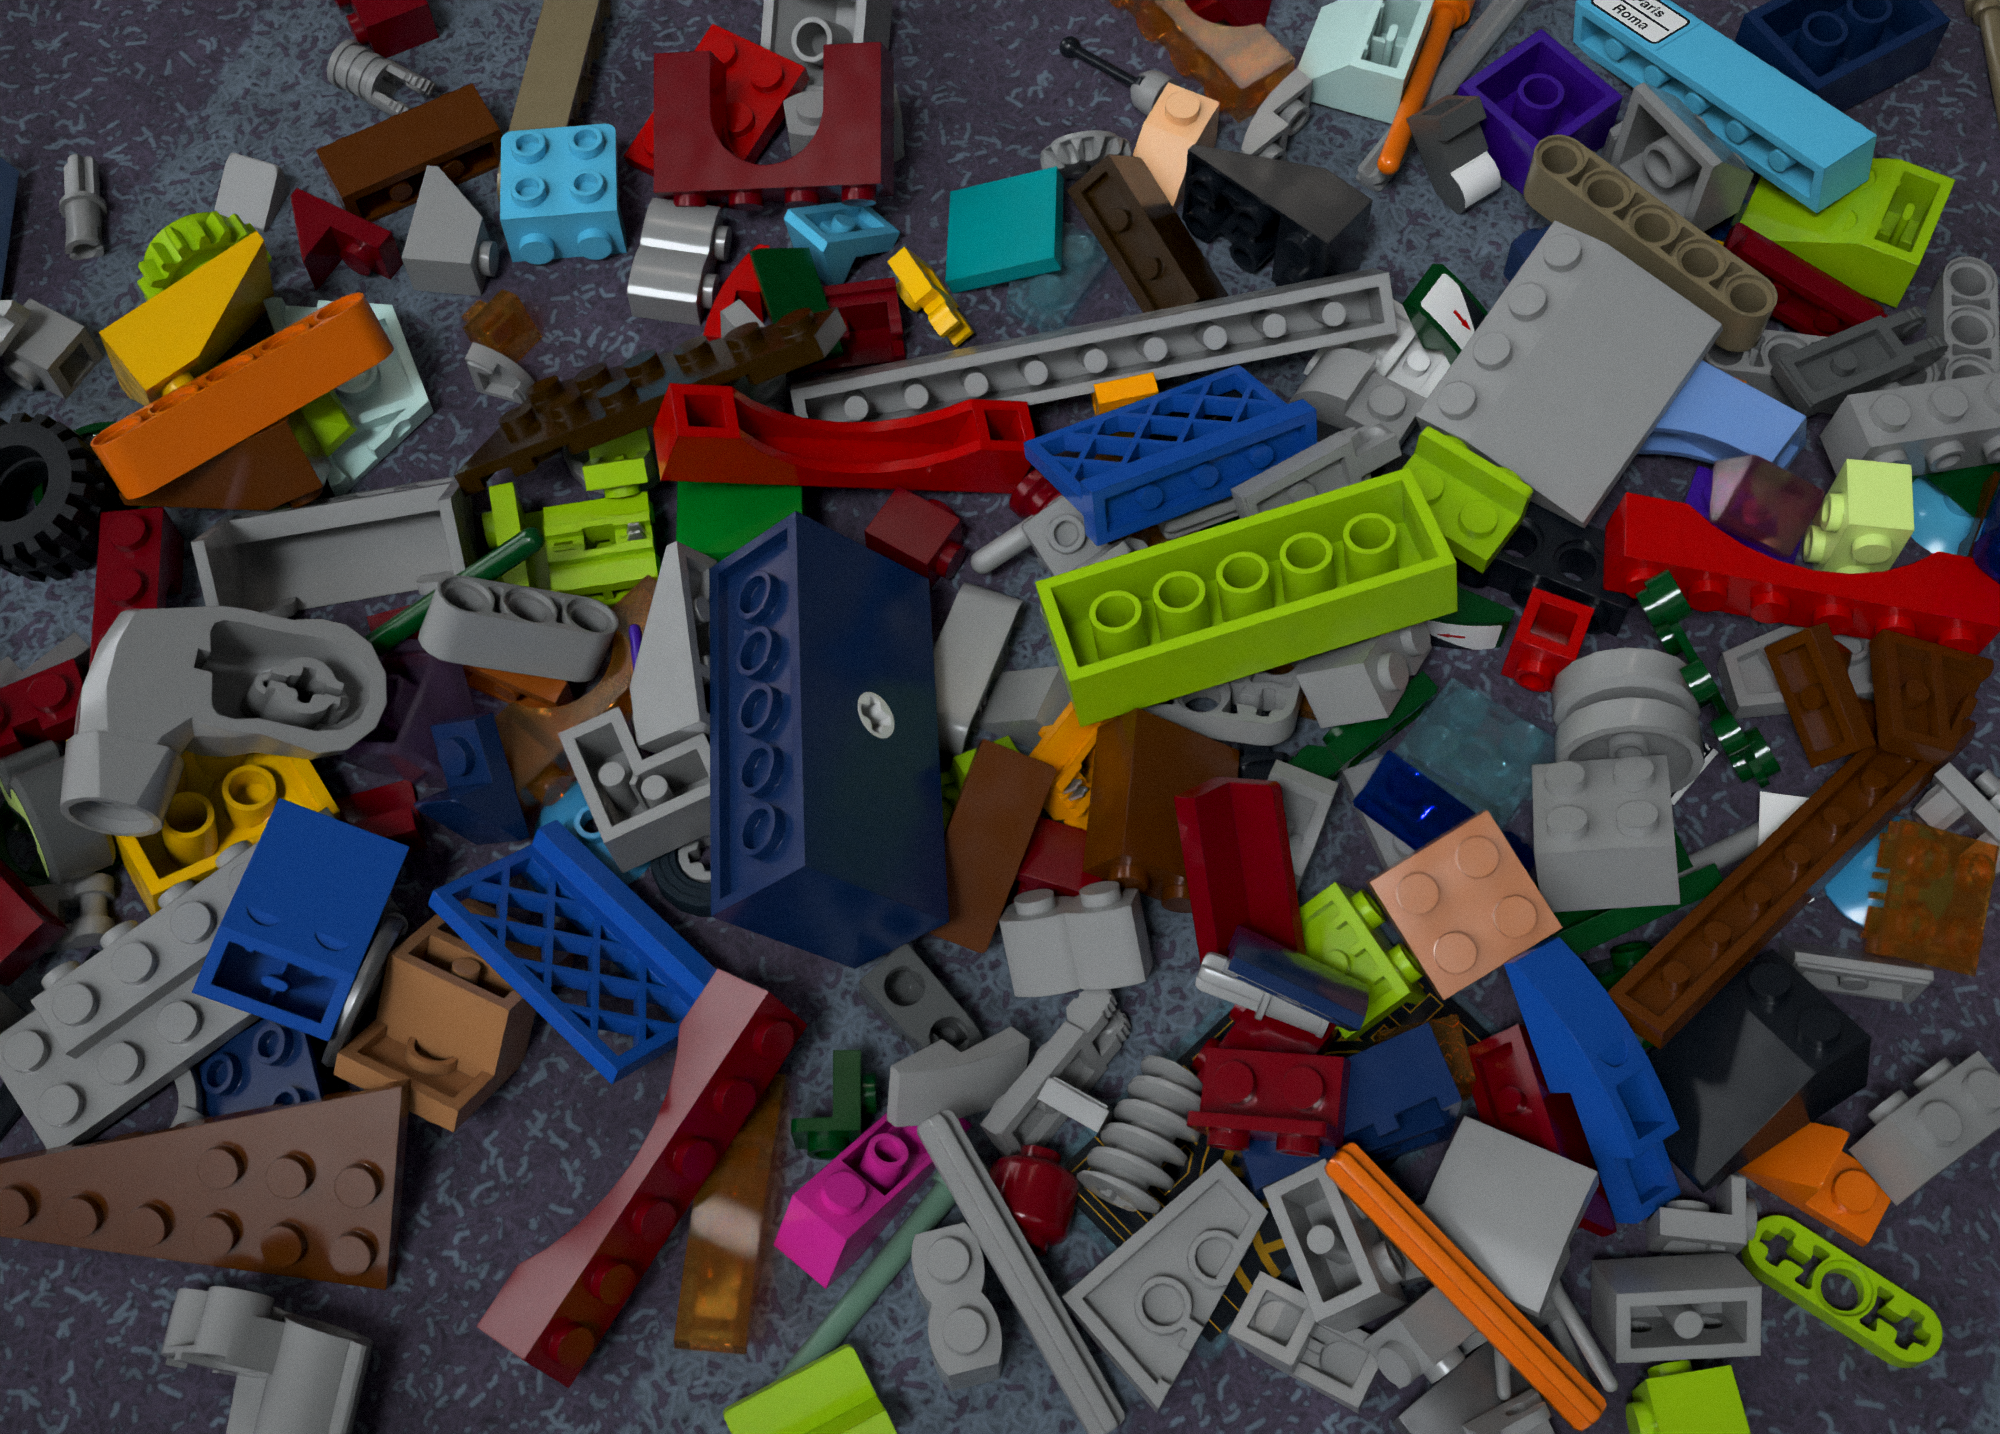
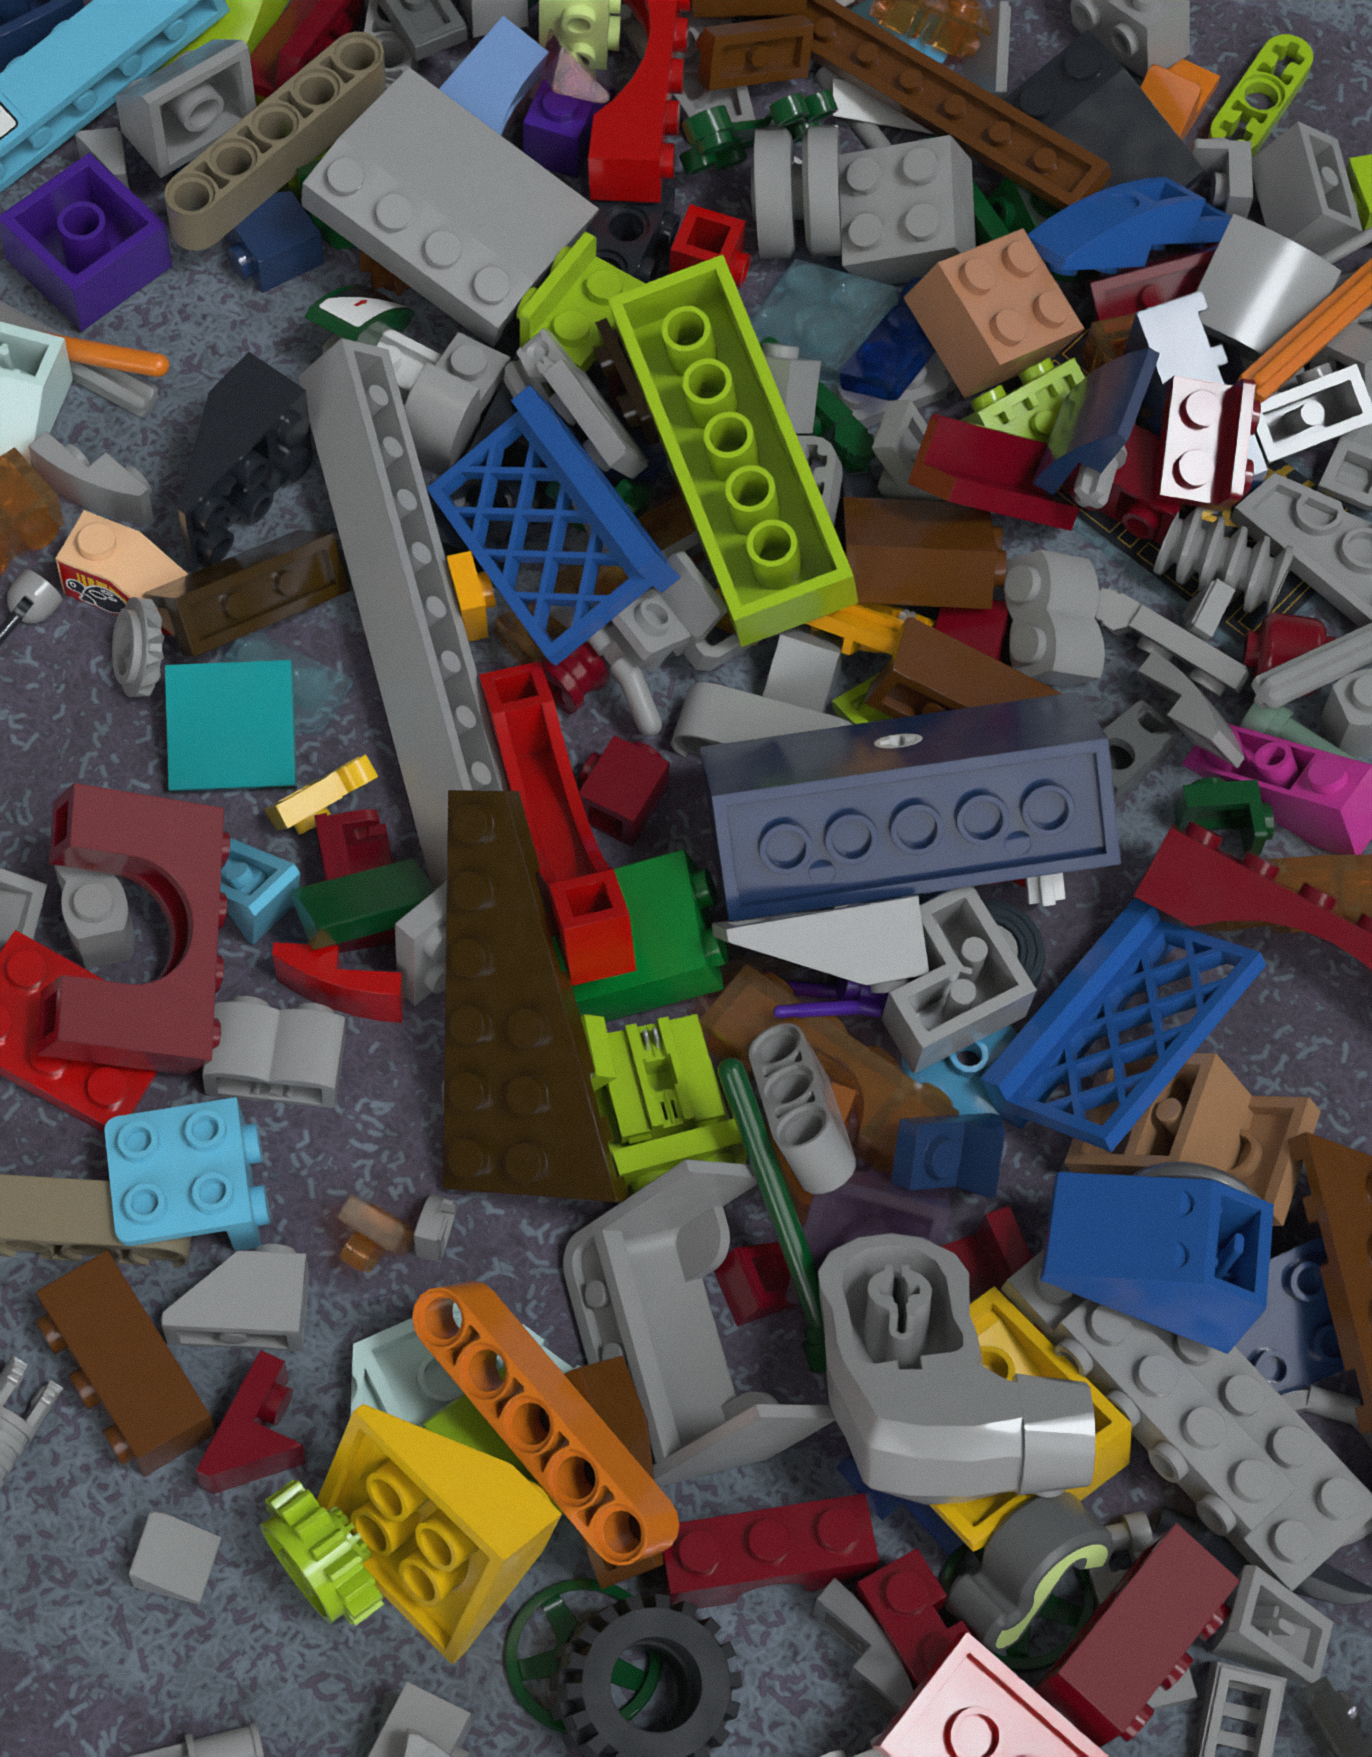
camera: 100 degrees left, 0 degrees up
dark grey leg [1406,95,1501,214] -> none

